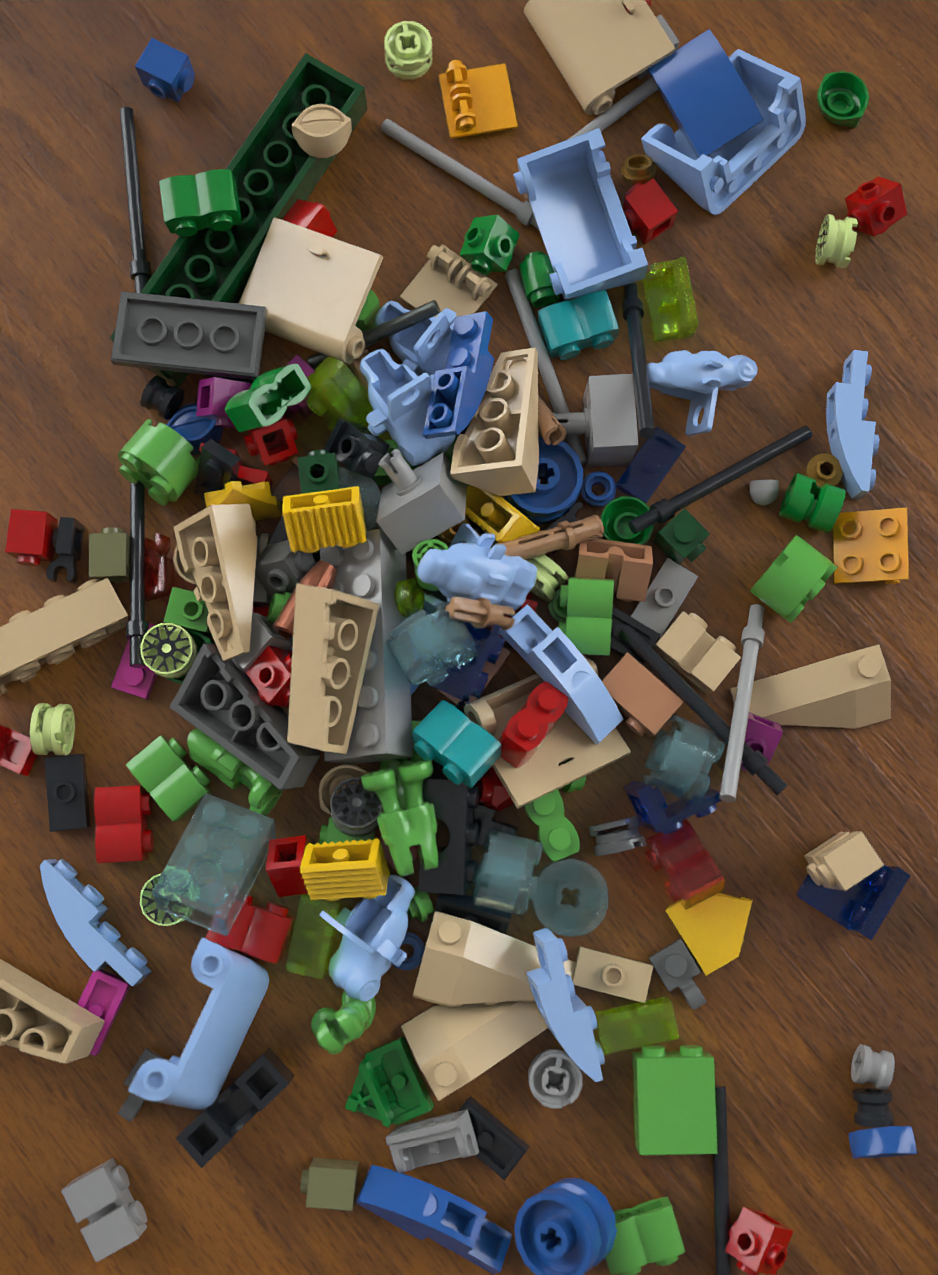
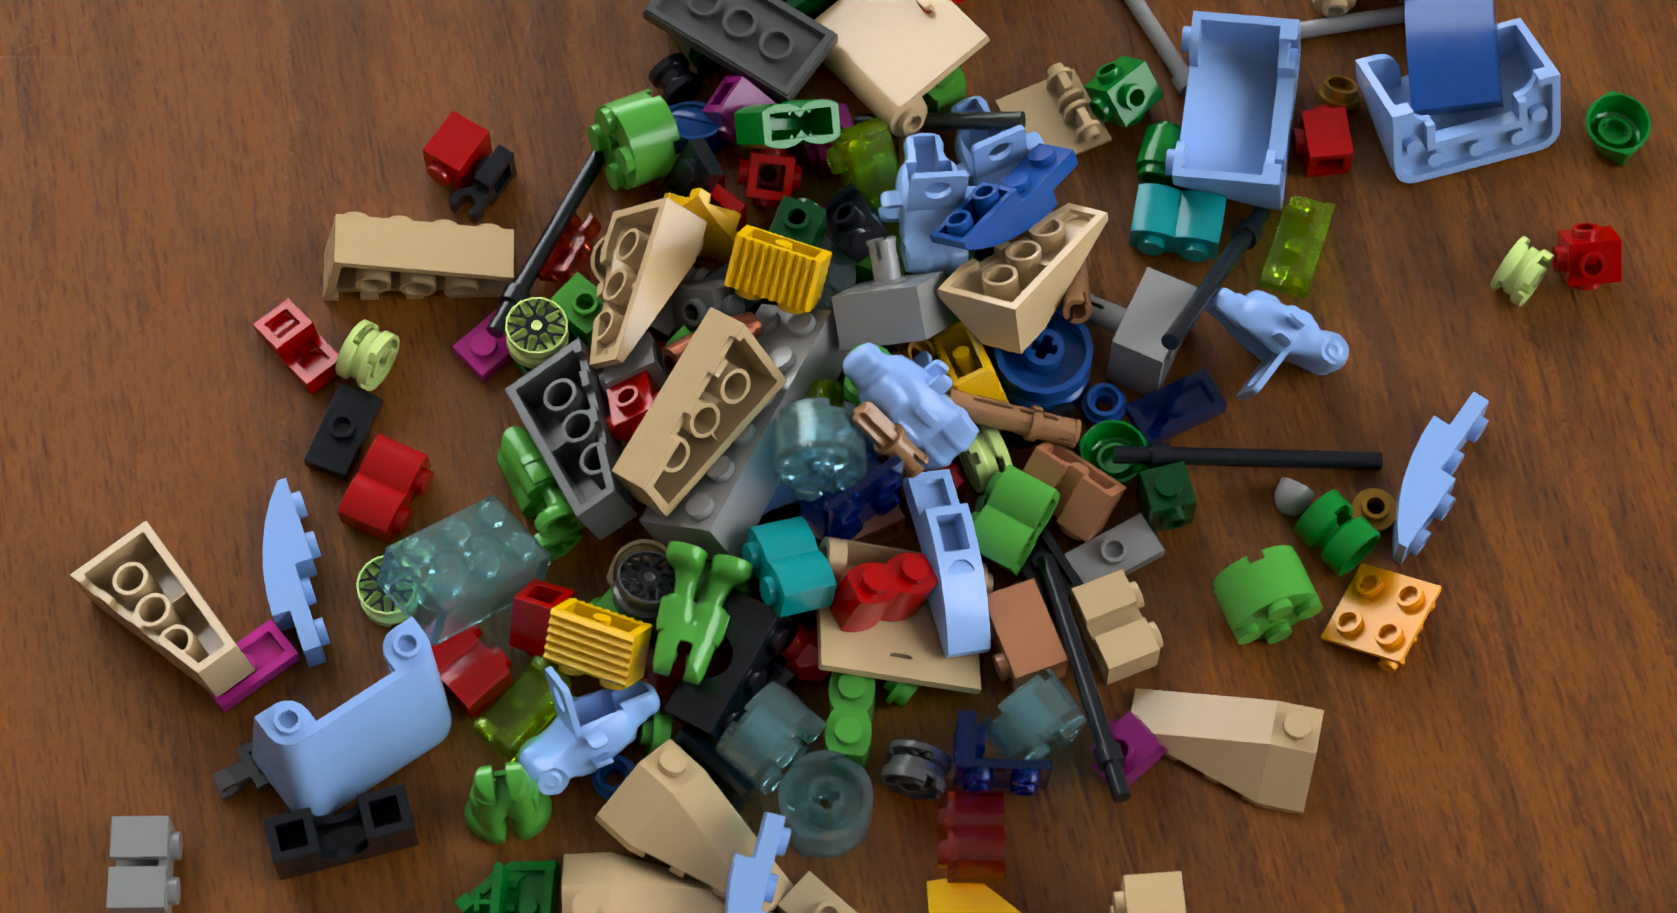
camera: 30 degrees right, 15 degrees down
olive brick [89,527,130,583] -> none
bright green brick [126,735,212,822] -> none
light grey bar [505,269,587,465] -> none
light grey bar [720,604,765,802] -> none

